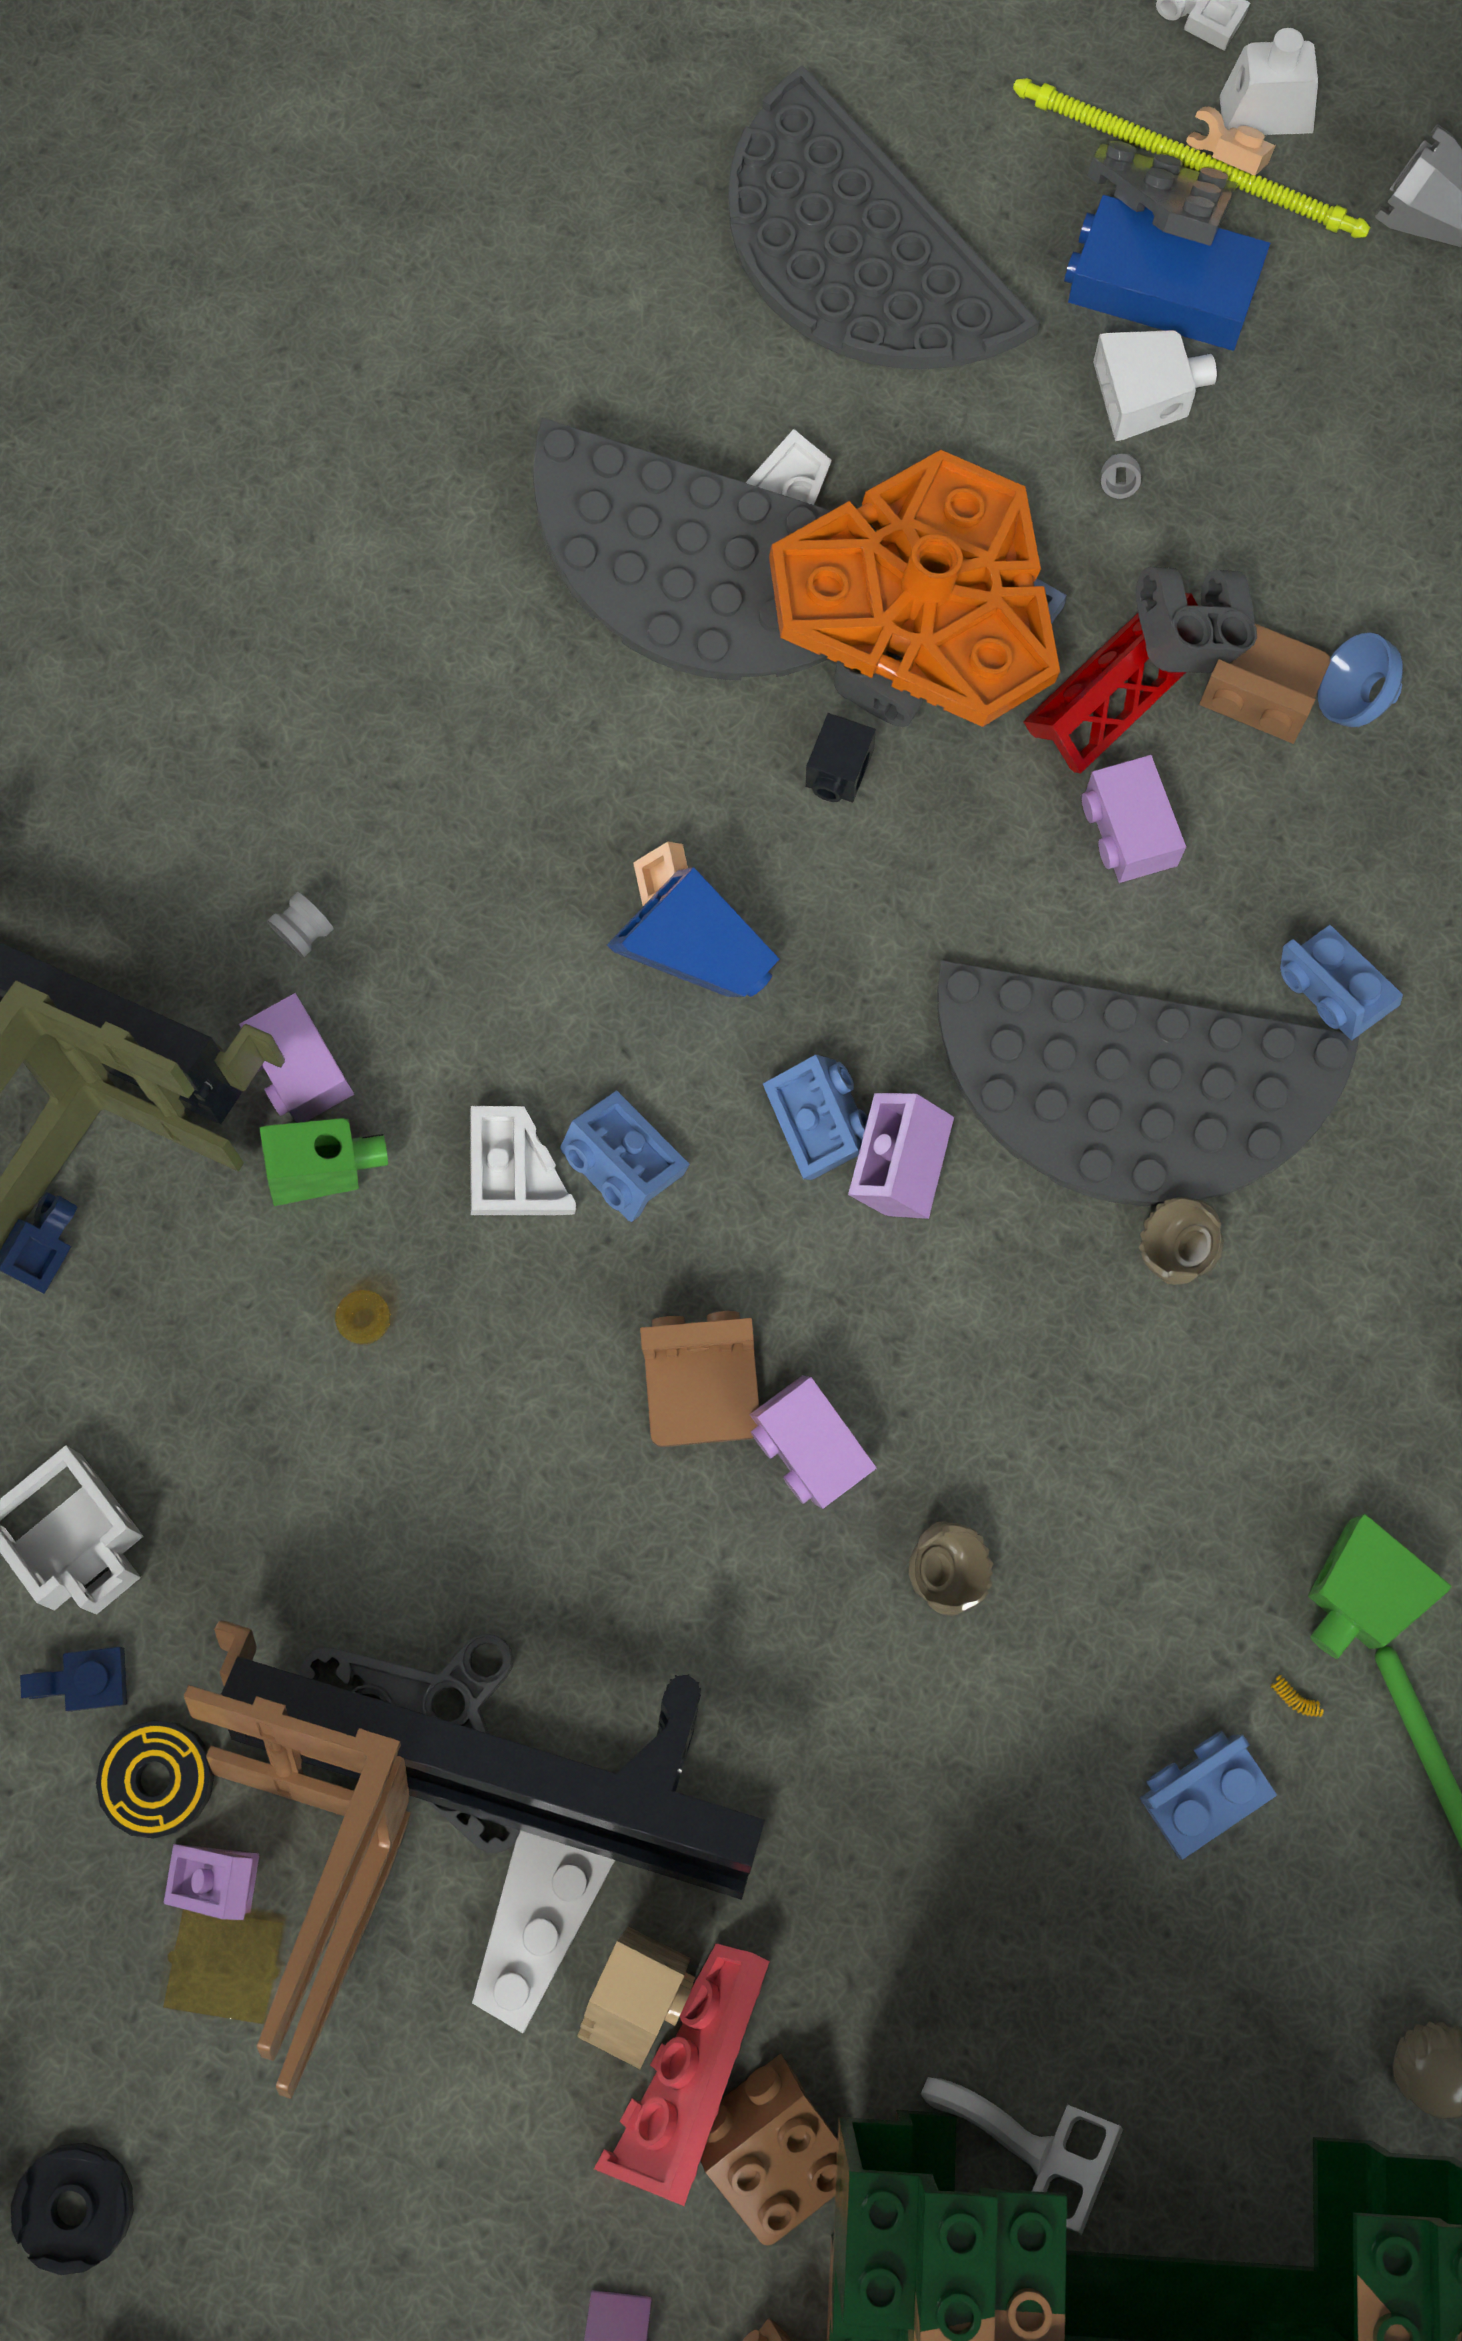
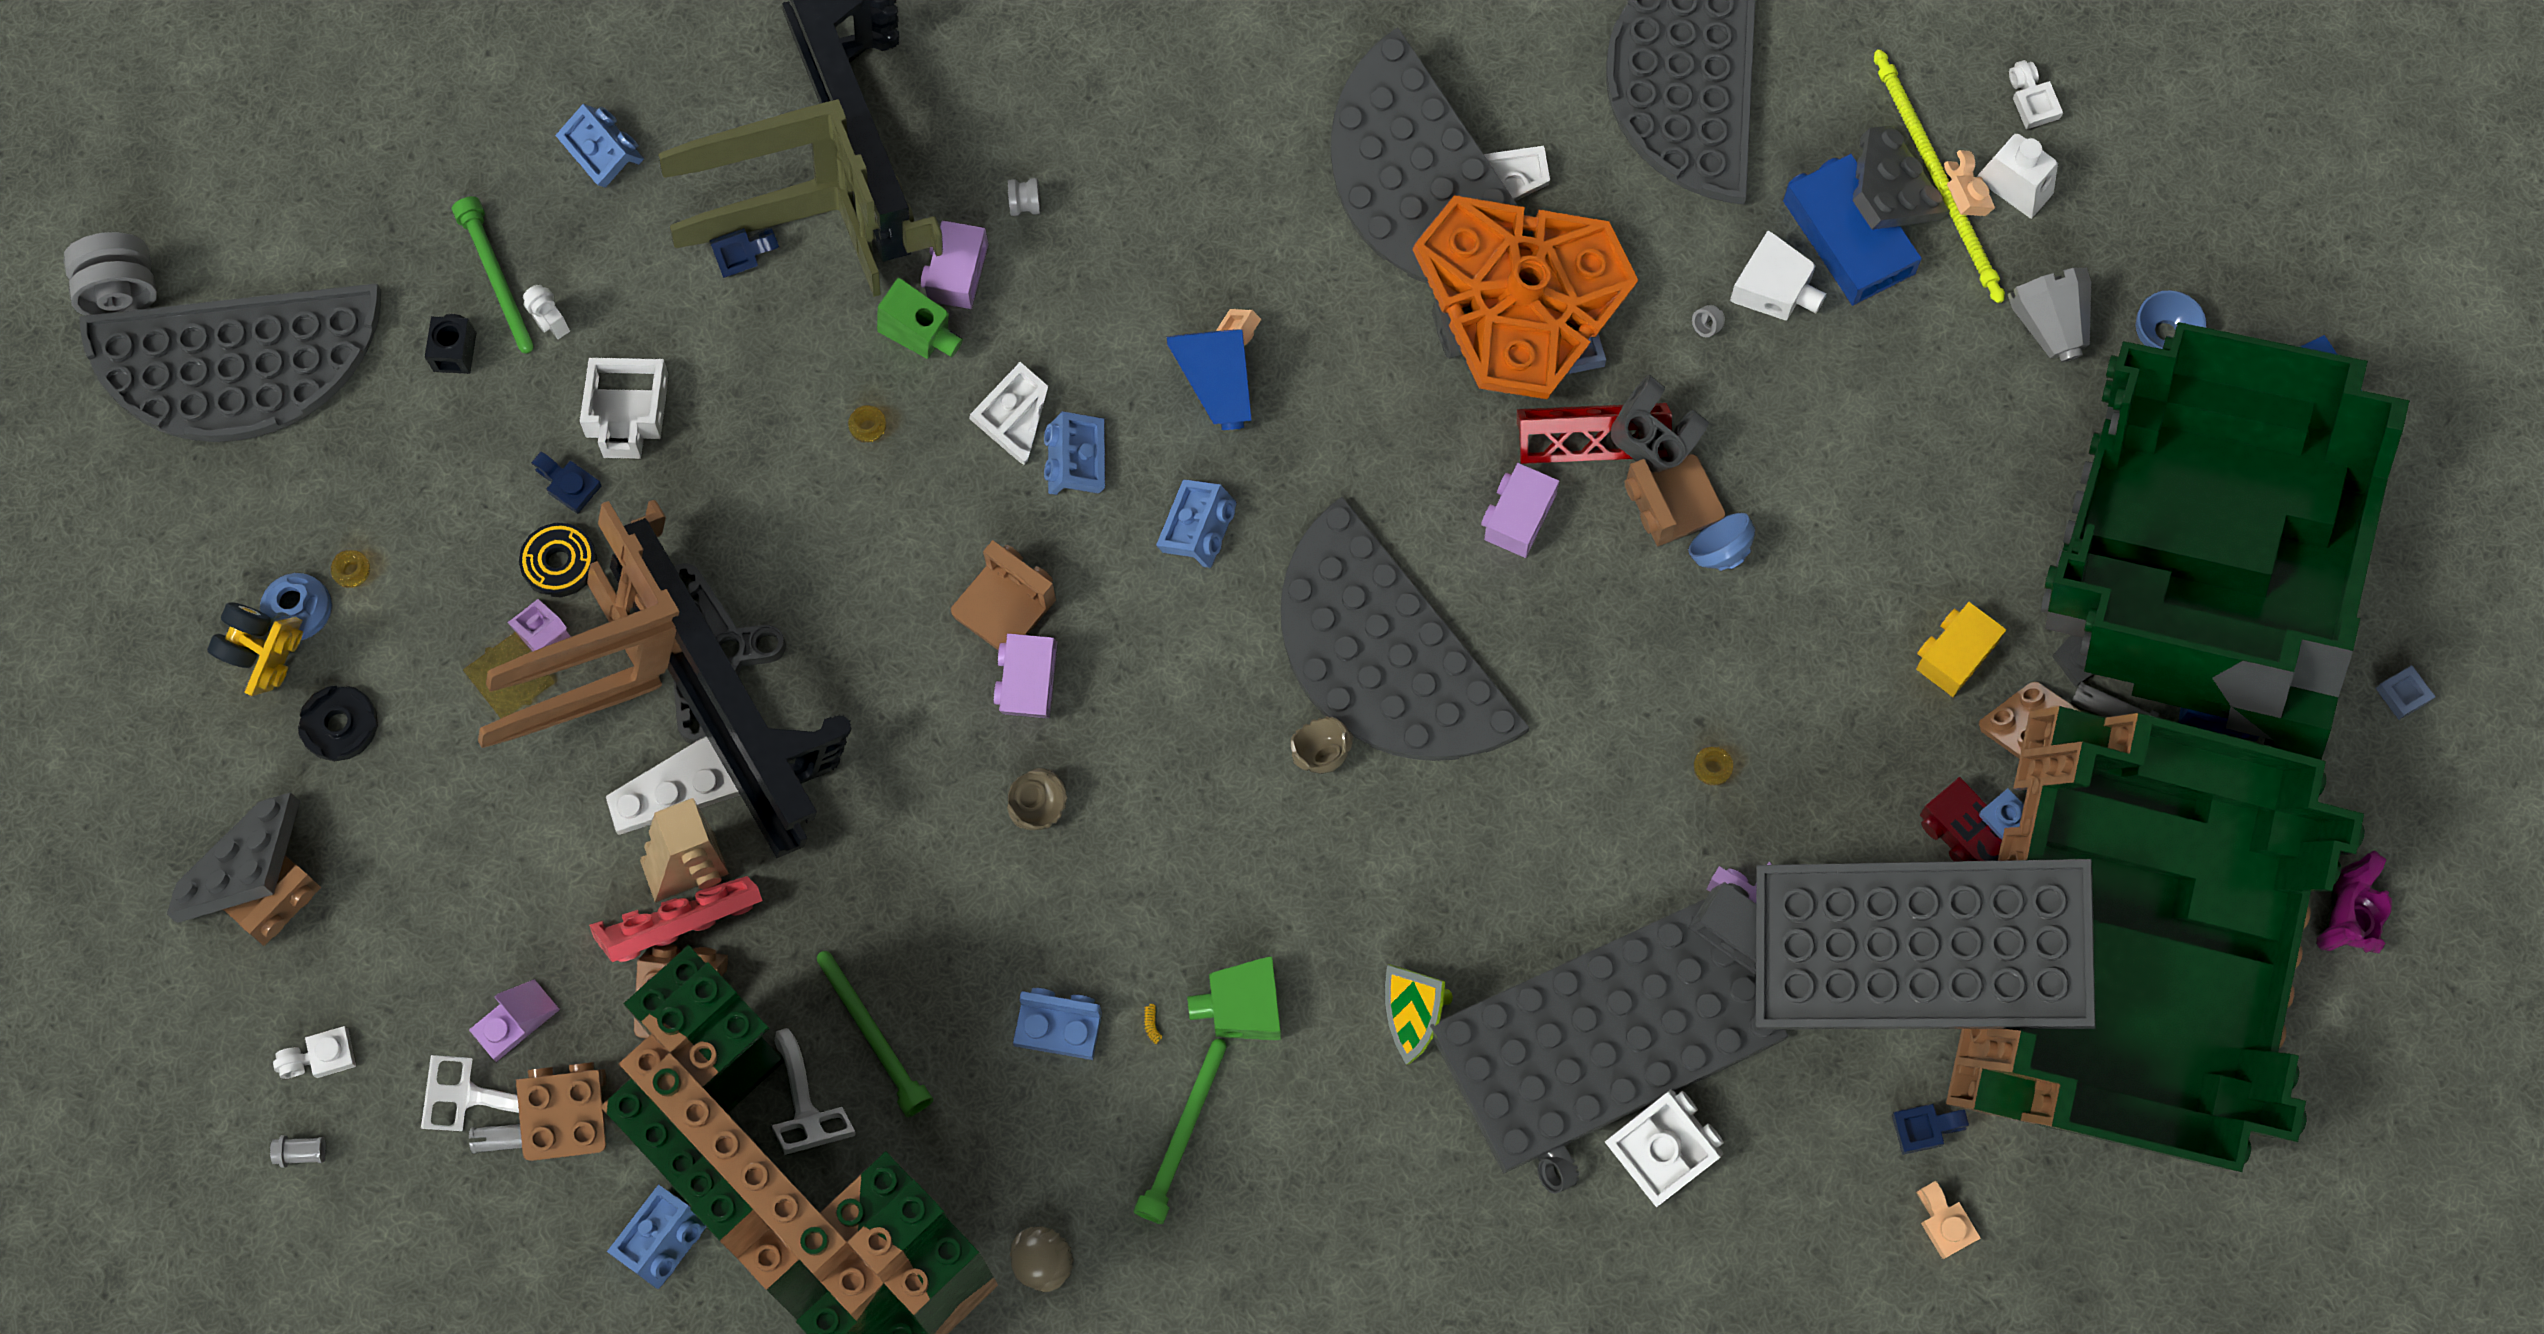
camera: 40 degrees right, 5 degrees down
black brick [805,713,876,803] -> none
lavender brick [848,1093,954,1219] -> none
medium blue bracket [1280,925,1403,1041] -> none
none -> bright green piece [817,951,933,1117]

